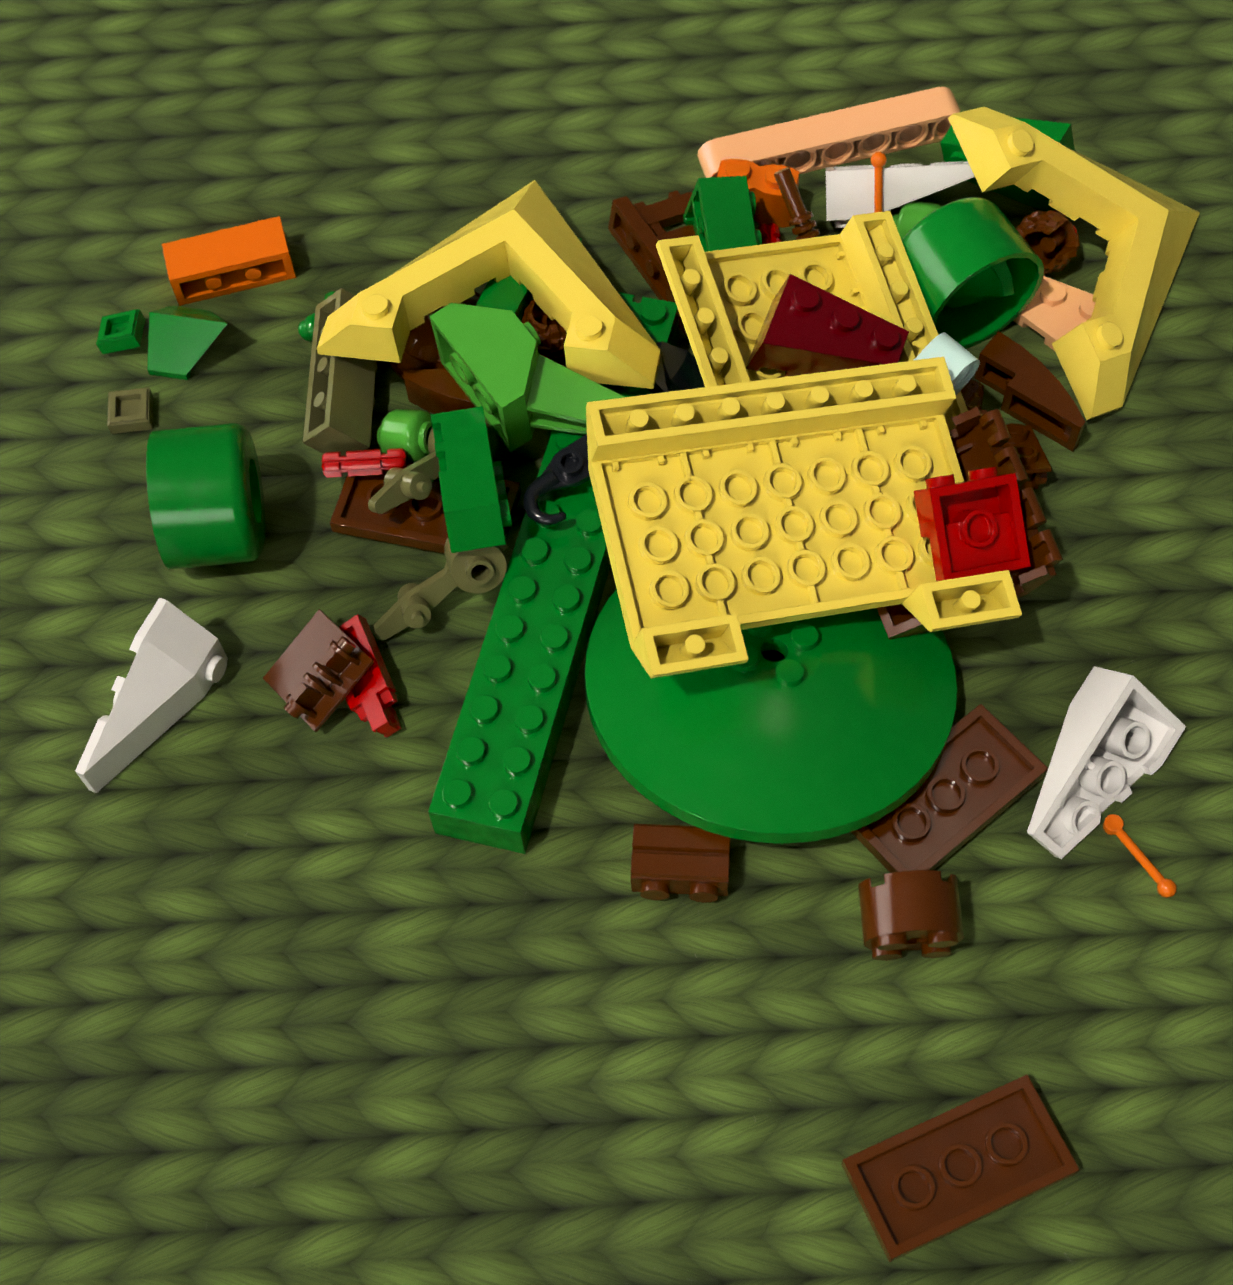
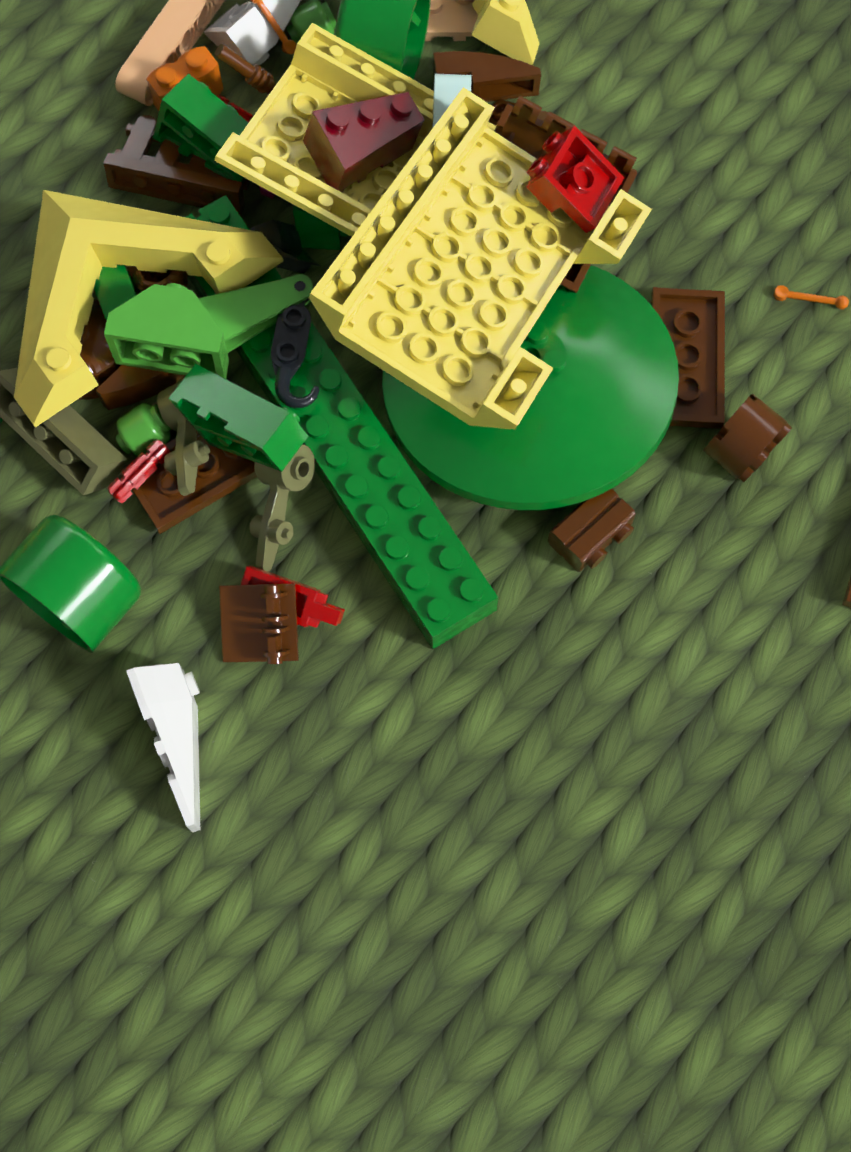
camera: 50 degrees left, 10 degrees up
white wedge [1027,666,1186,859] -> none

